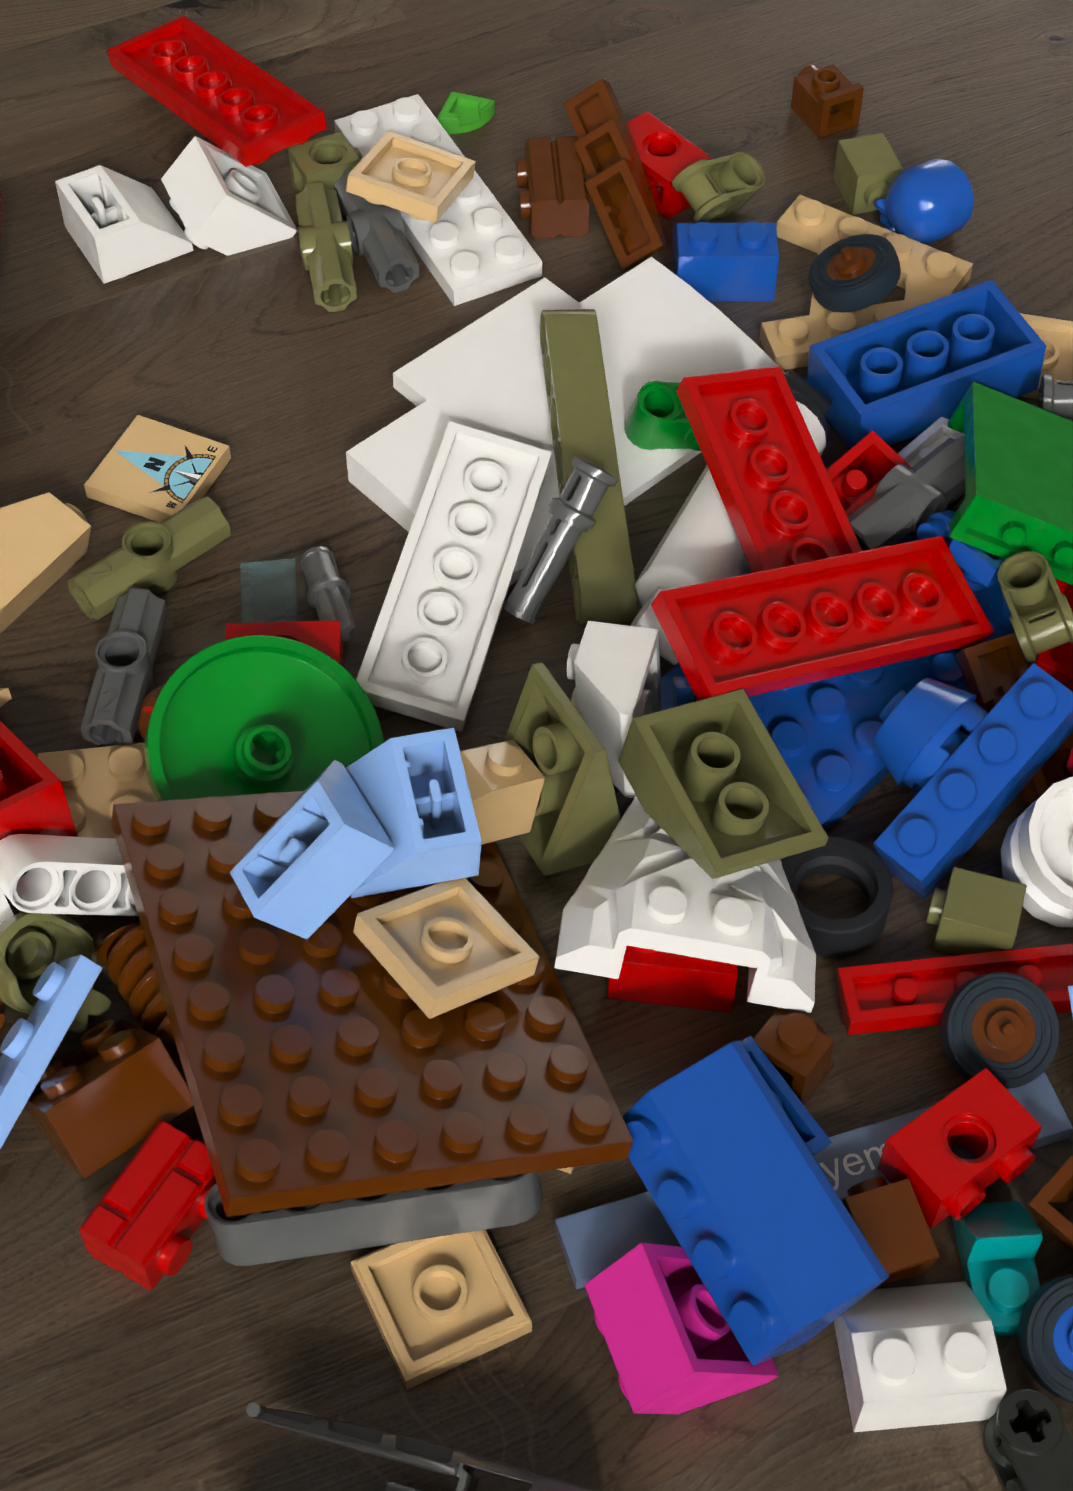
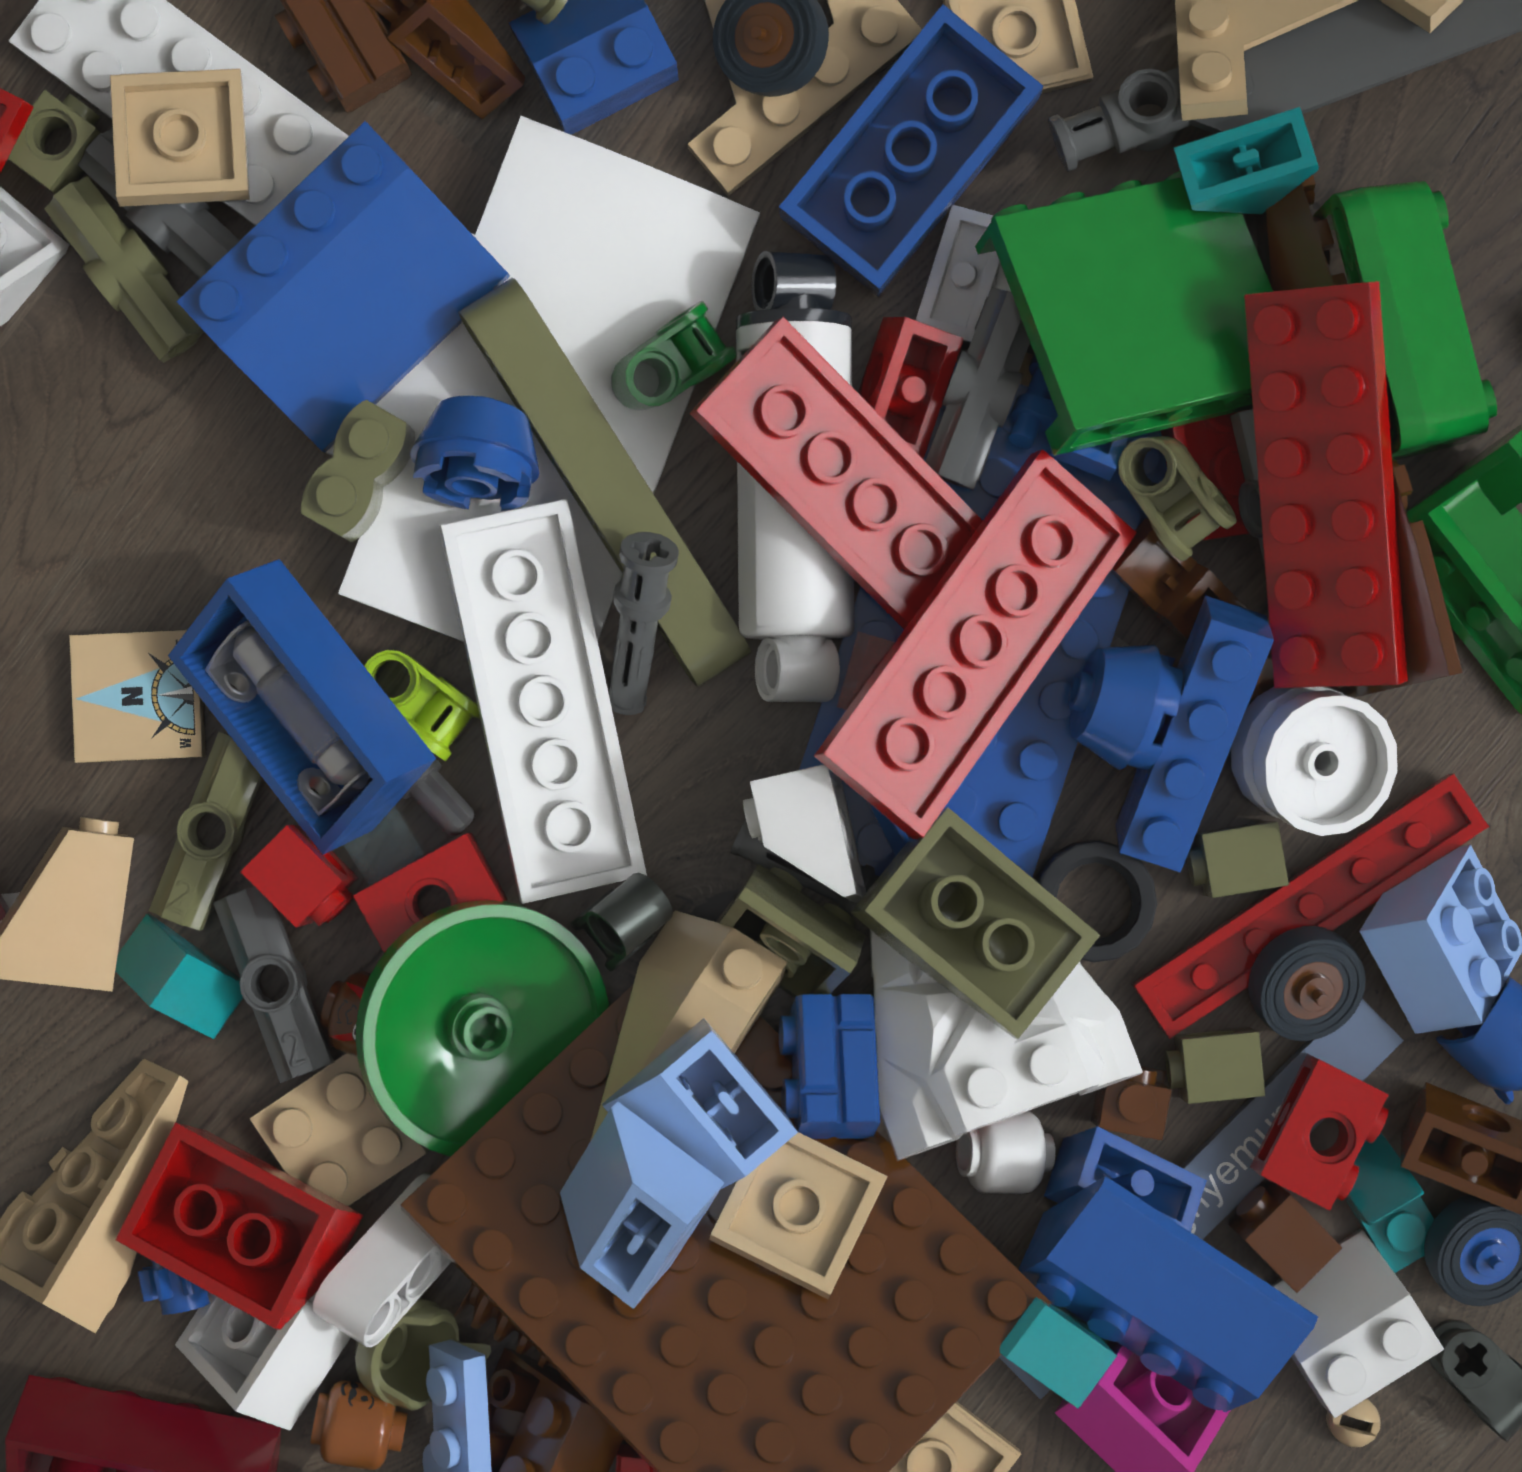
camera: 30 degrees left, 35 degrees up
none -> teal slope [115,913,244,1039]
none -> blue piece [168,559,437,855]
none -> blue slope [176,121,510,453]
none -> red brick [240,825,359,928]
none -> olive brick [301,400,415,543]
none -> lime piece [364,650,480,761]
none -> blue cone [410,396,540,511]
none -> pearl dark grey piece [570,872,673,972]
none -> blue brick [779,994,880,1139]
none -> white head [956,1111,1055,1194]
none -> teal slope [1000,1297,1117,1409]
none -> olive brick [1165,1027,1266,1104]
none -> tan hinge [1326,1398,1381,1448]

